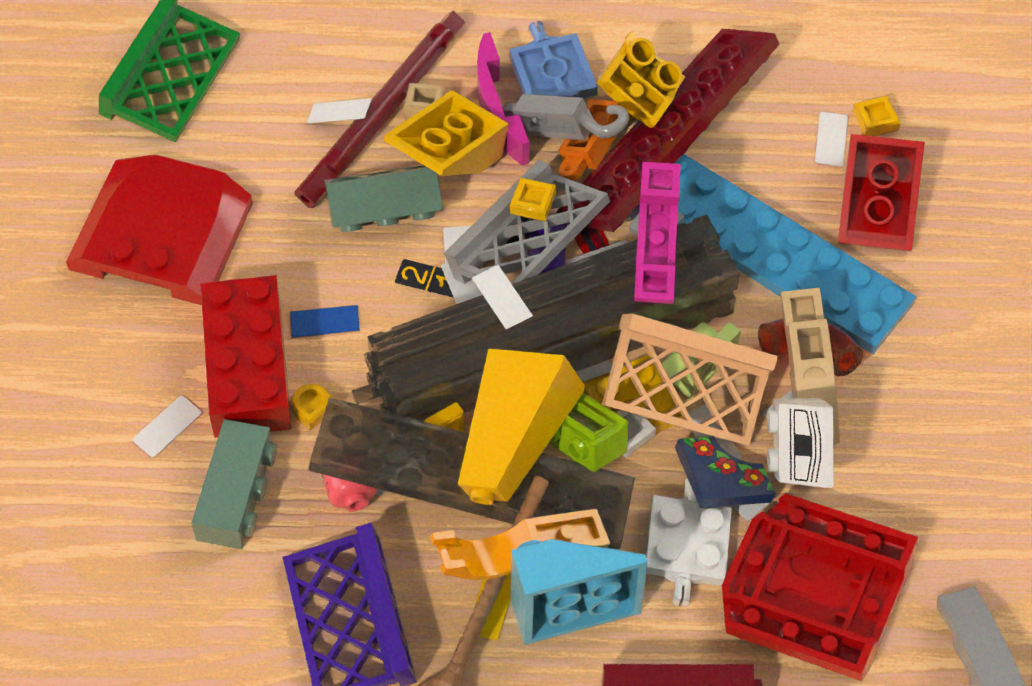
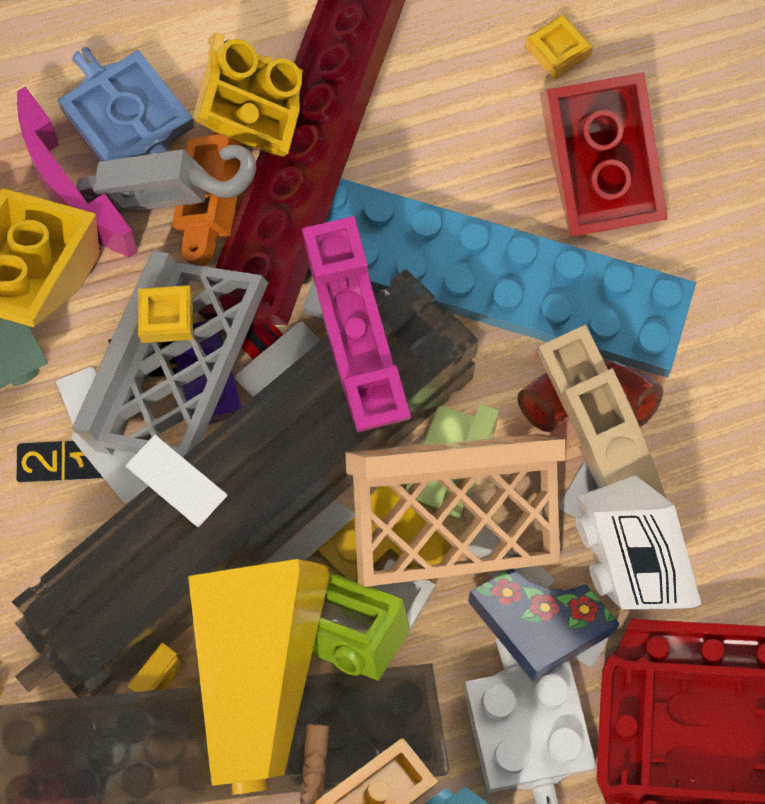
camera: 20 degrees left, 10 degrees up
white sticker [815,112,848,166] -> none

